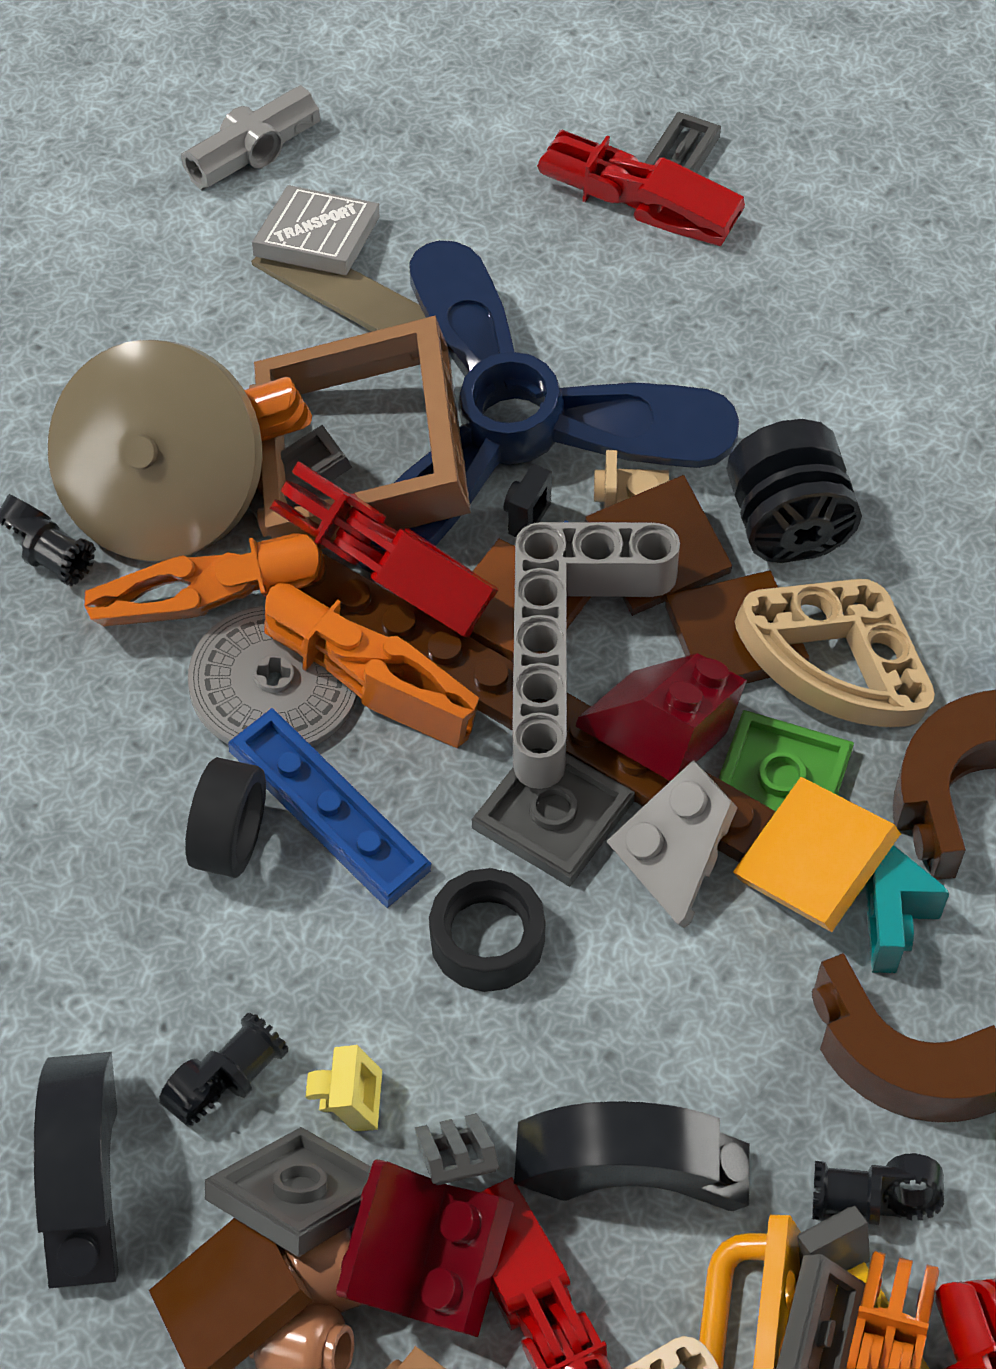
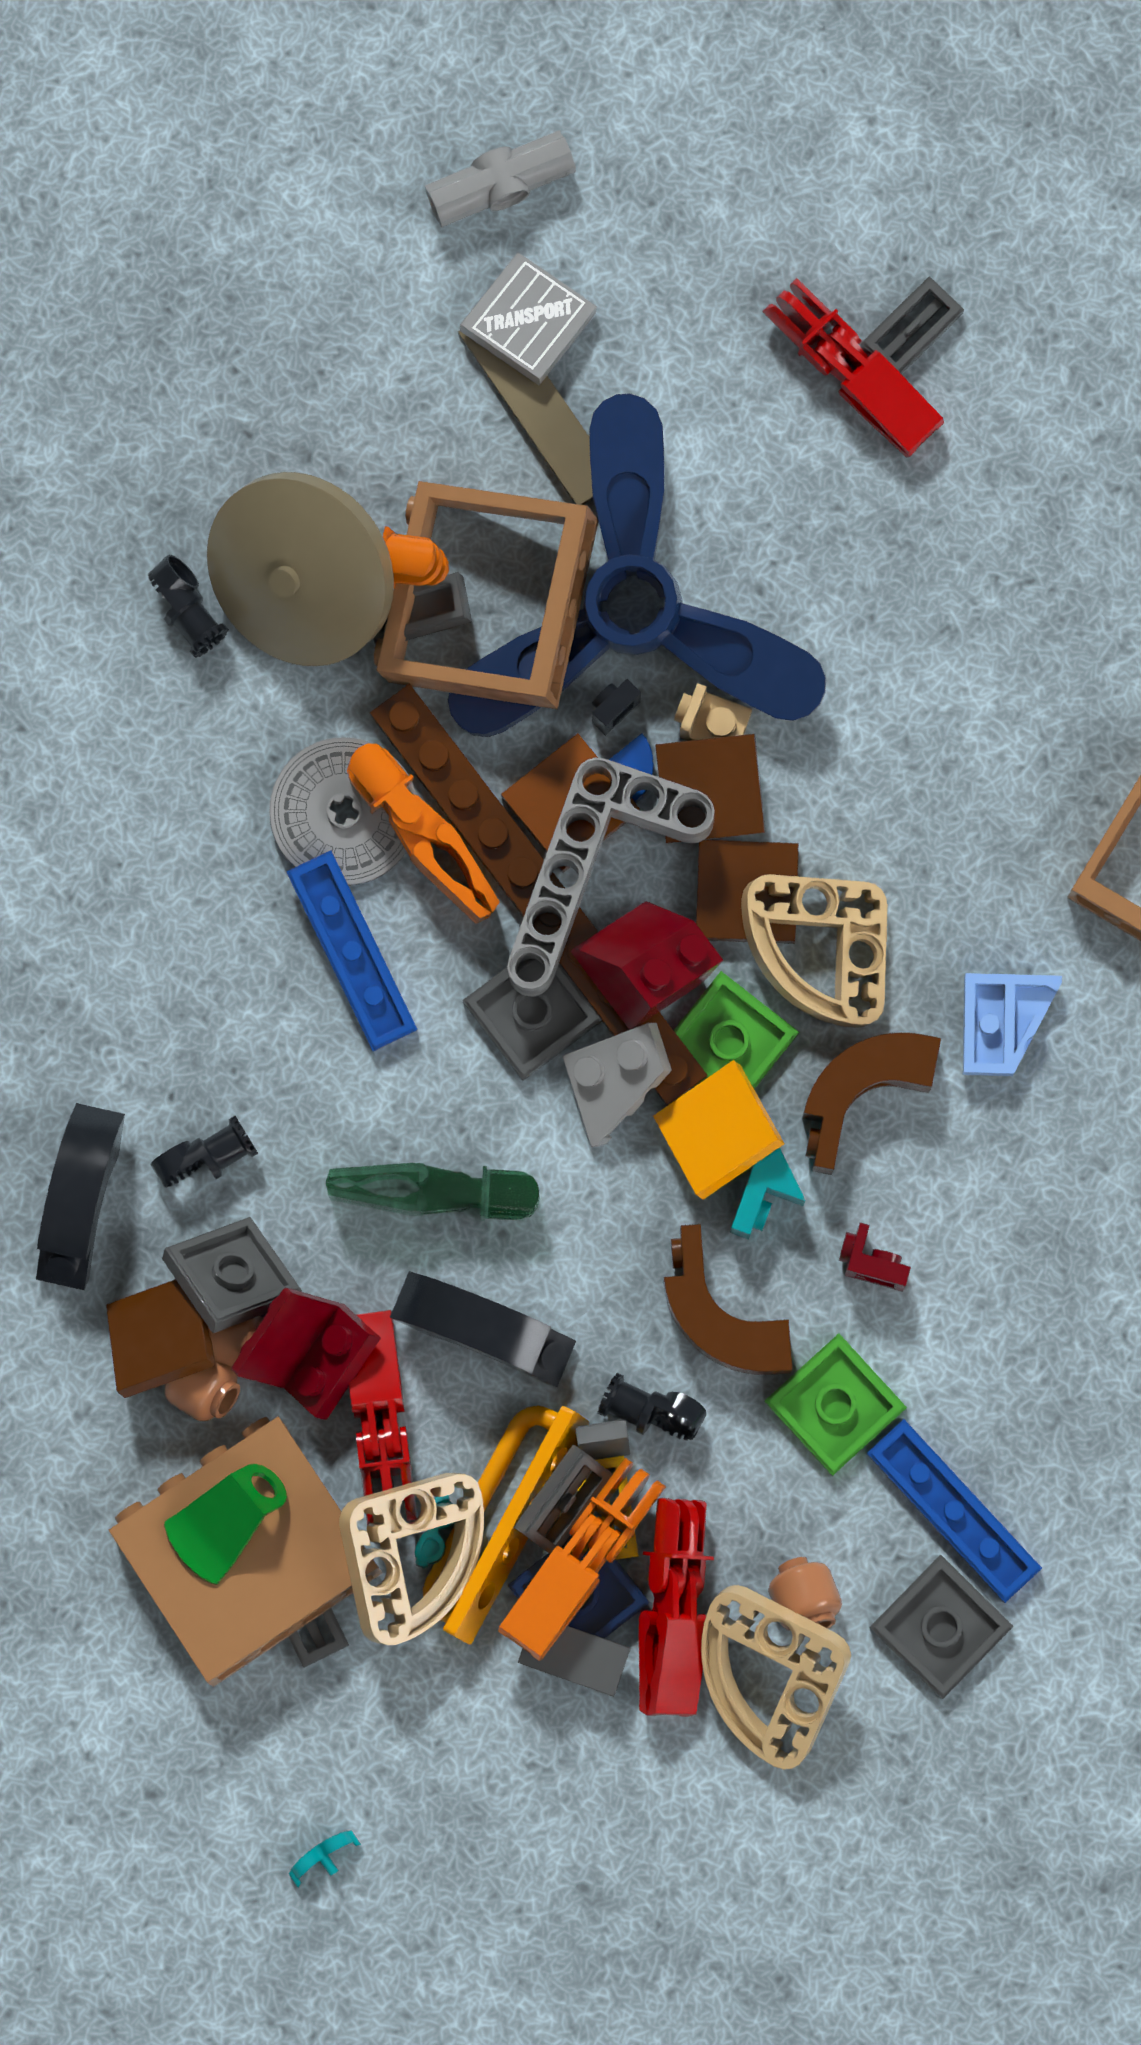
camera: 20 degrees right, 25 degrees up
orange arm [84,533,326,626] -> none
black tyre [185,757,266,878] -> none
red arm [269,461,498,638] -> none
light yellow tile [305,1045,382,1131] -> none
dark grey tile [415,1113,499,1185] -> none
black tyre [429,868,546,992] -> none
black wheel [726,419,862,563] -> none
none -> clear green arm [326,1163,540,1221]

